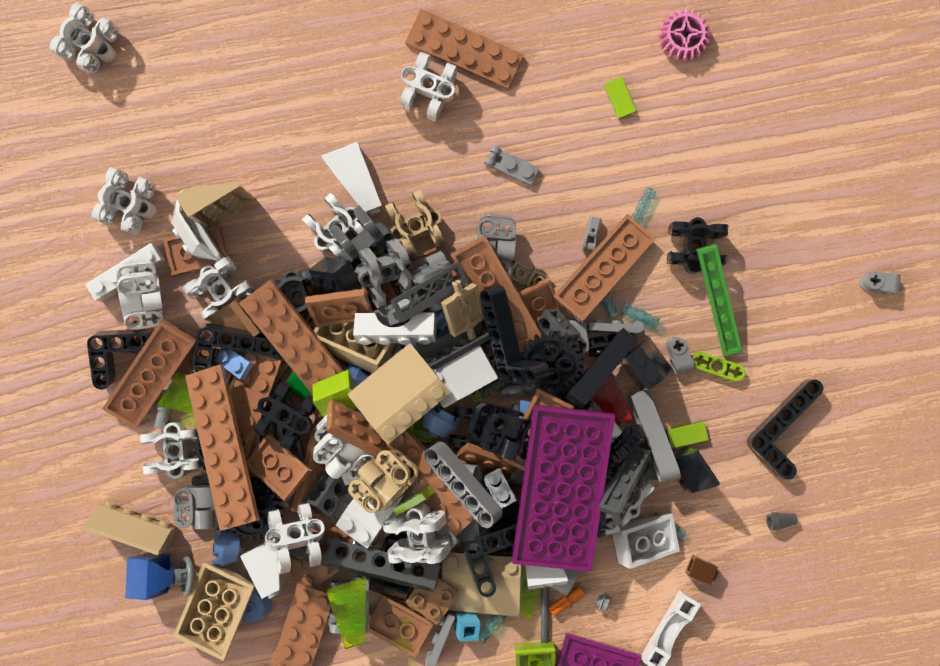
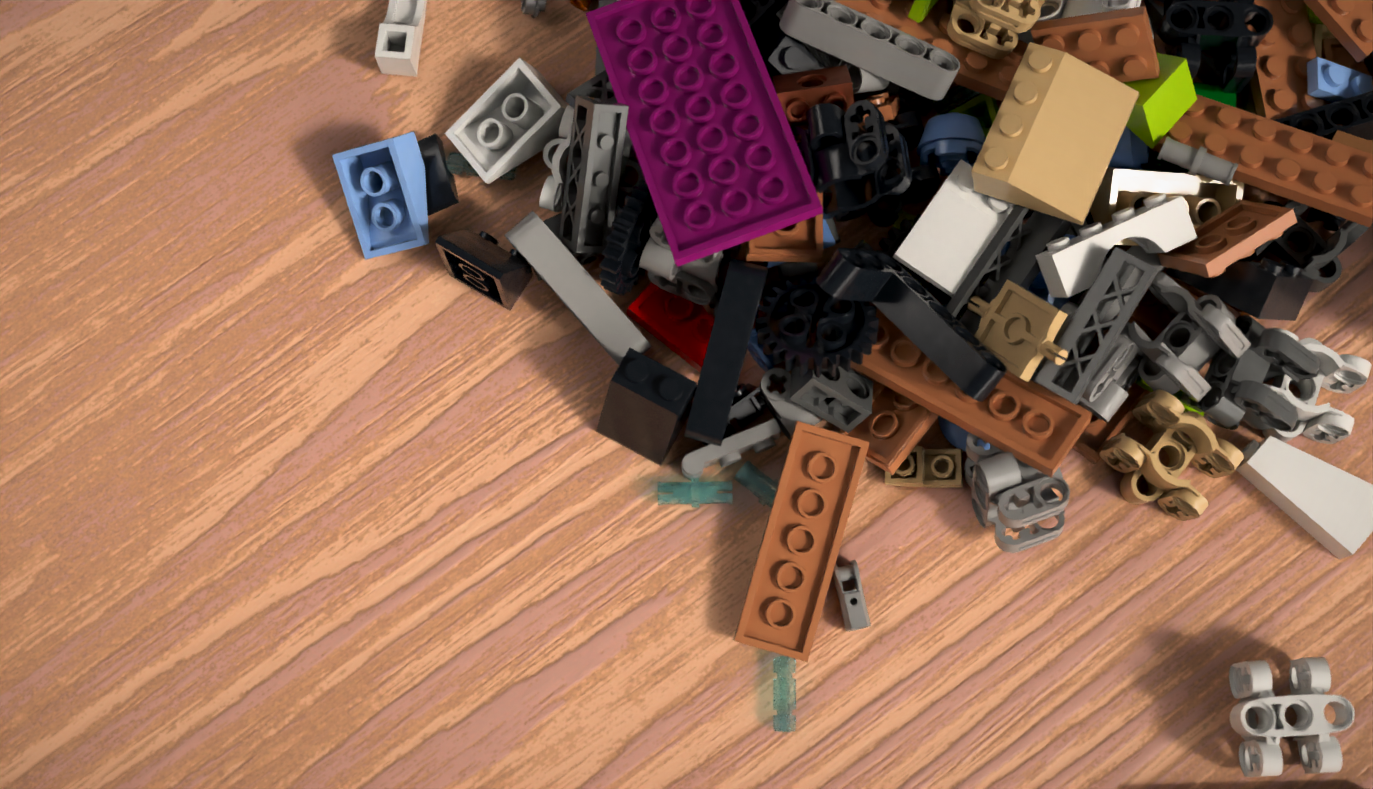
camera: 150 degrees right, 10 degrees down
light grey plate [483,146,539,186] -> none
light grey piece [666,337,695,375] -> none
lime tile [666,421,708,449] -> none
black piece [667,217,729,274] -> none
reddish brown brick [685,555,718,585] -> none
lime beam [691,352,745,381] -> none
bright green plate [696,244,743,357] -> none
black beam [747,379,823,479] -> none
dark grey cone [766,512,798,531] -> none
light grey piece [859,272,901,295] -> none
none -> light blue slope [332,131,429,260]
none -> black slope [417,133,459,216]
none -> copper brick [773,65,854,127]
none -> light grey pin [1157,136,1238,186]

